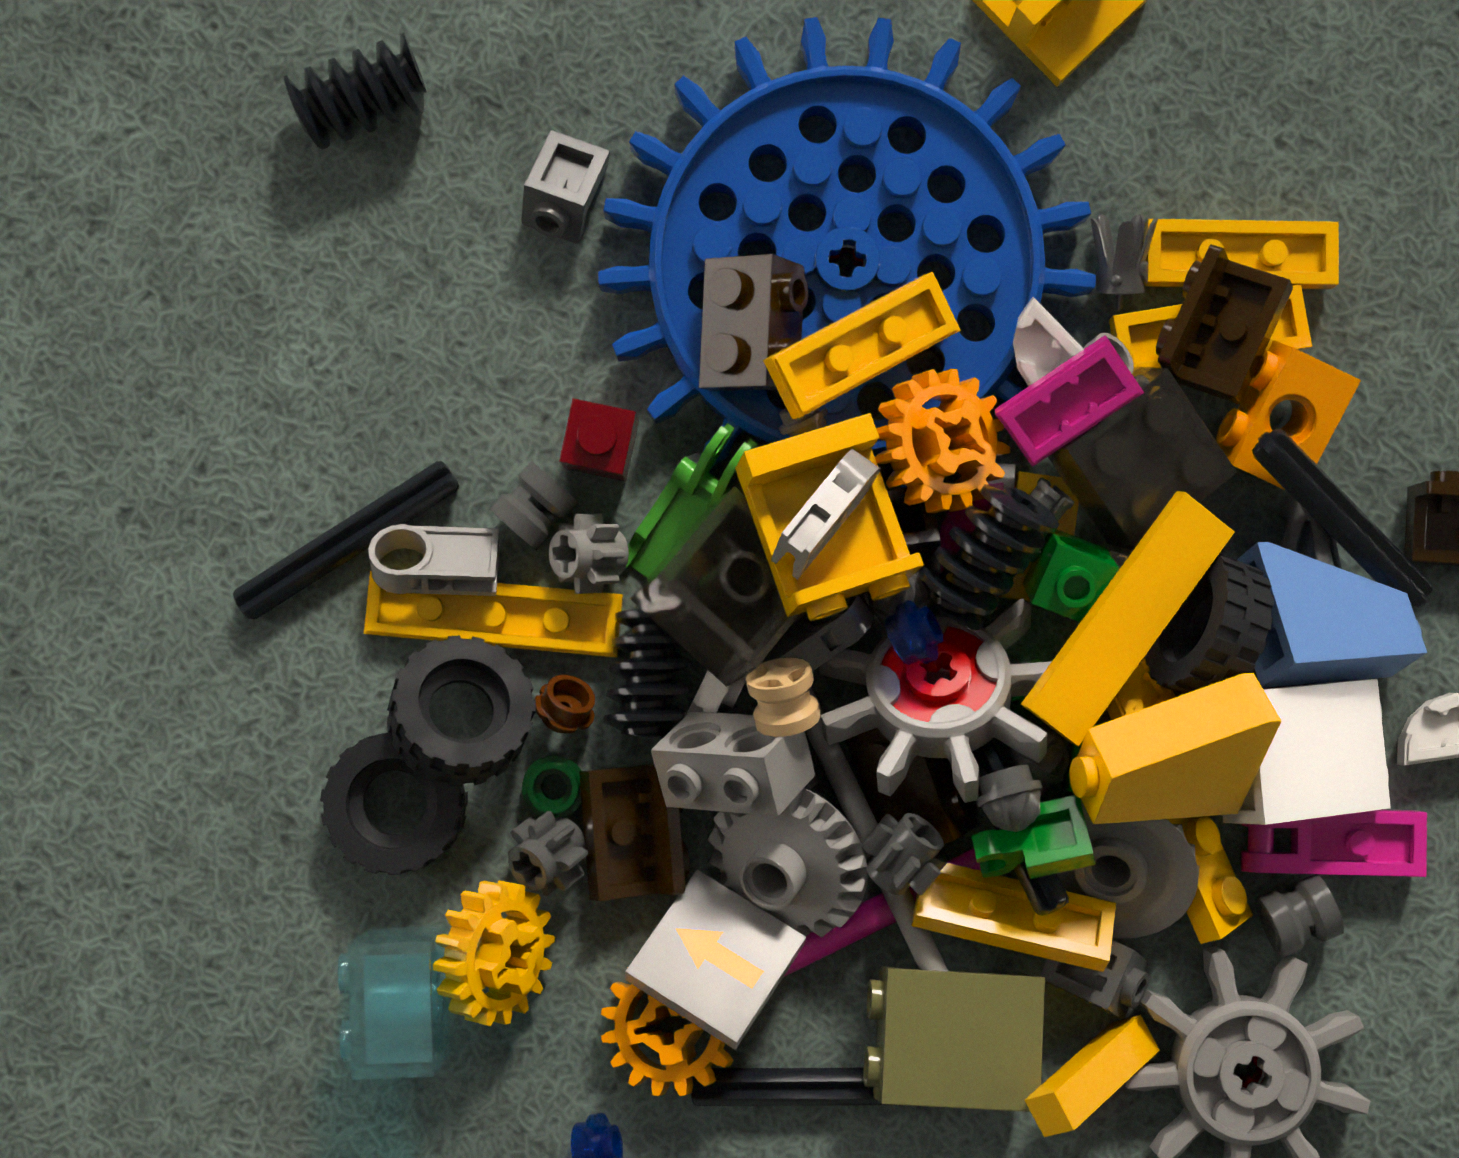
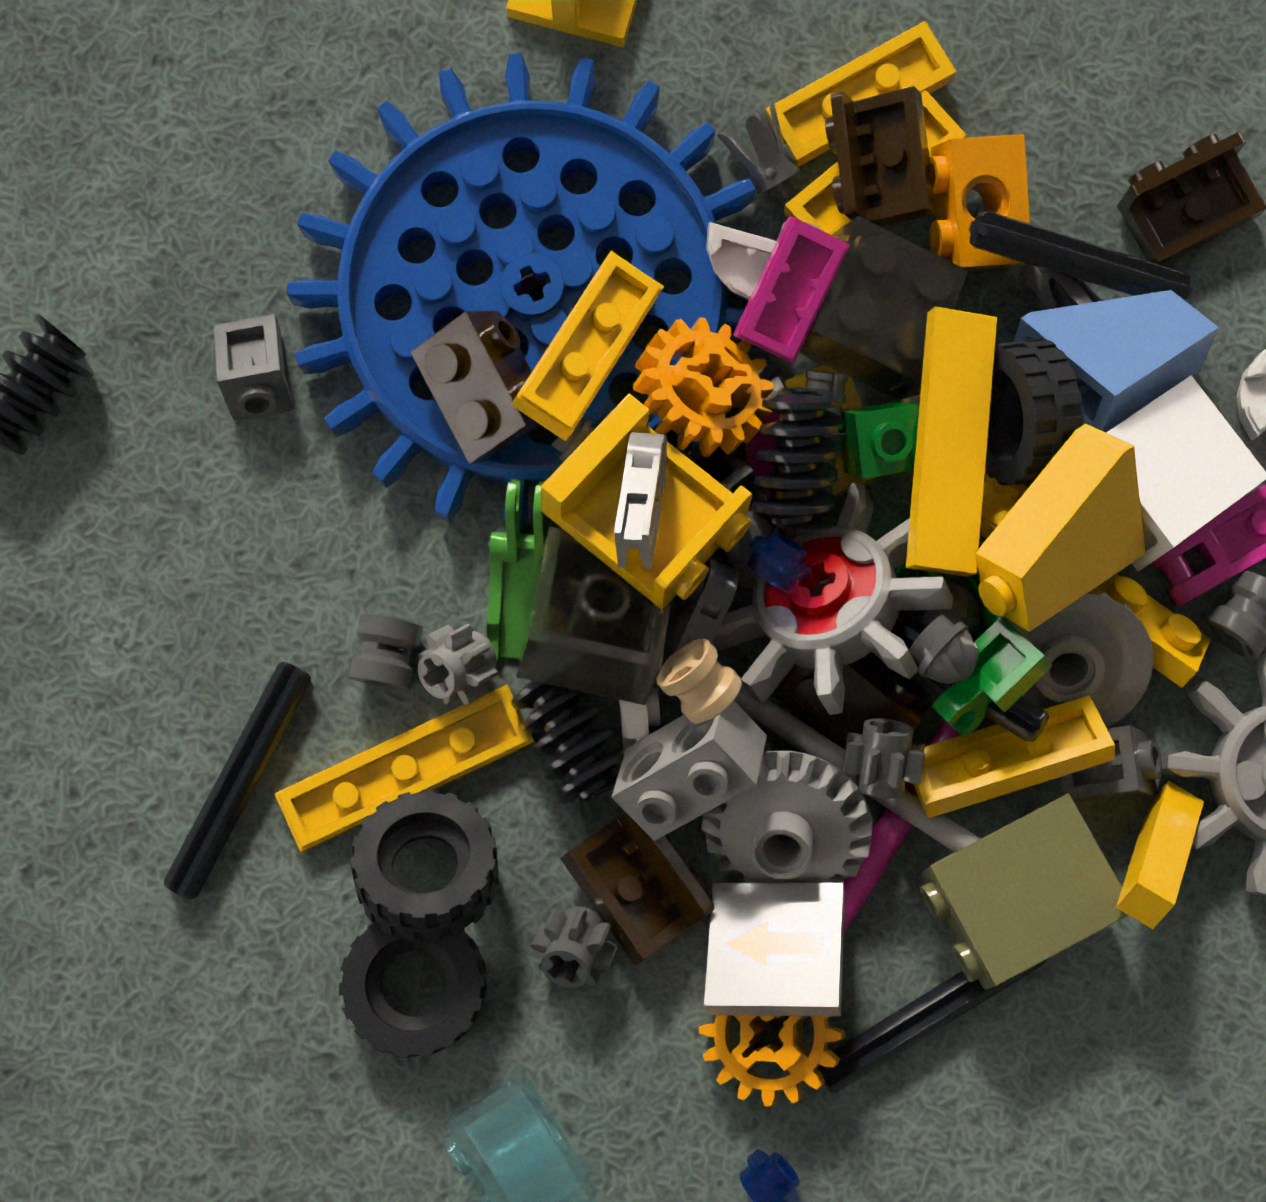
camera: 30 degrees left, 5 degrees down
light grey piece [368,524,500,596] -> none
yellow gear [433,880,555,1026] -> none
dark green plate [522,755,582,818] -> none
reddish brown plate [534,675,595,734] -> none
dark red brick [559,398,639,482] -> none

